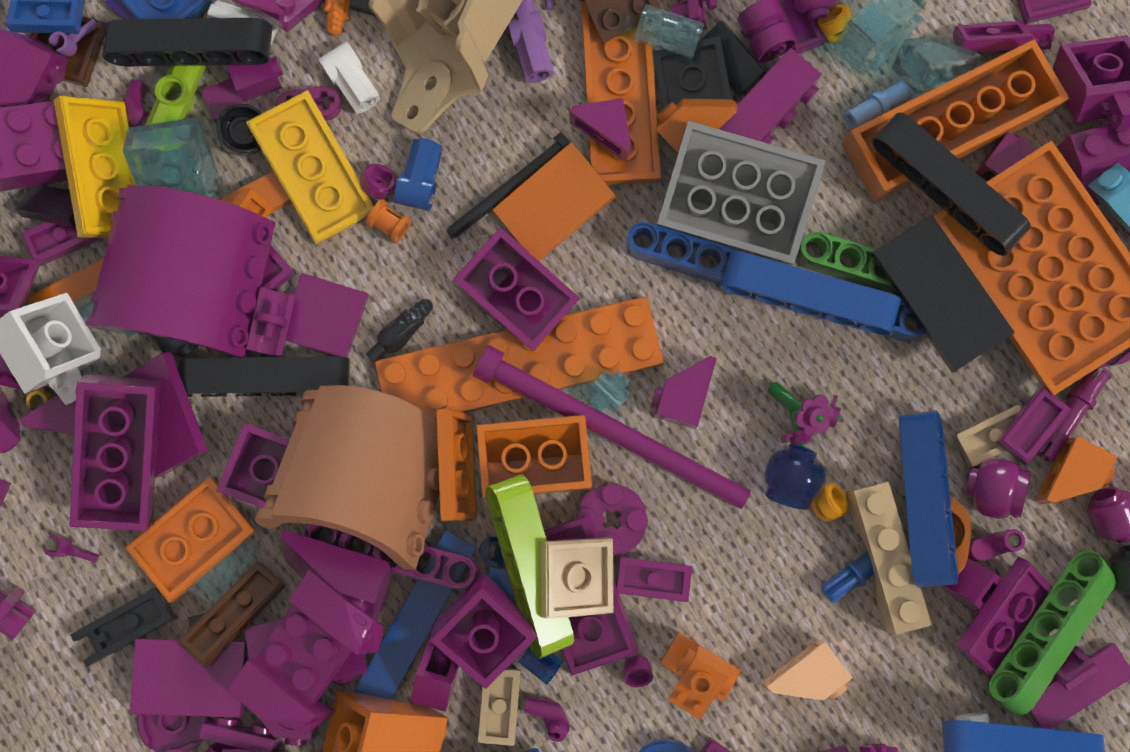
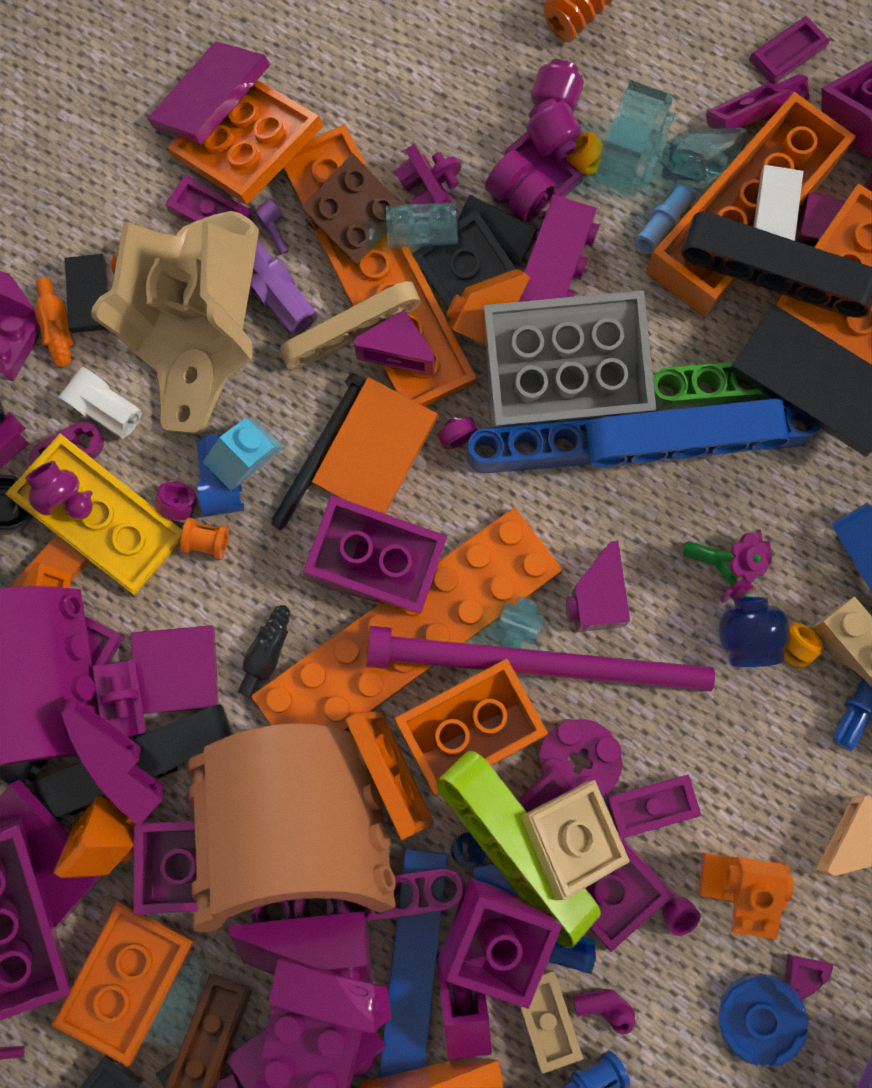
camera: 25 degrees left, 5 degrees down
none -> magenta animal [26,461,93,520]
none -> orange slope [54,794,136,878]
none -> magenta slope [61,695,163,826]
none -> medium azure slope [203,418,283,491]
none -> tan beam [279,282,421,369]
none -> magenta tile [437,417,478,450]
none -> white tile [754,165,804,241]

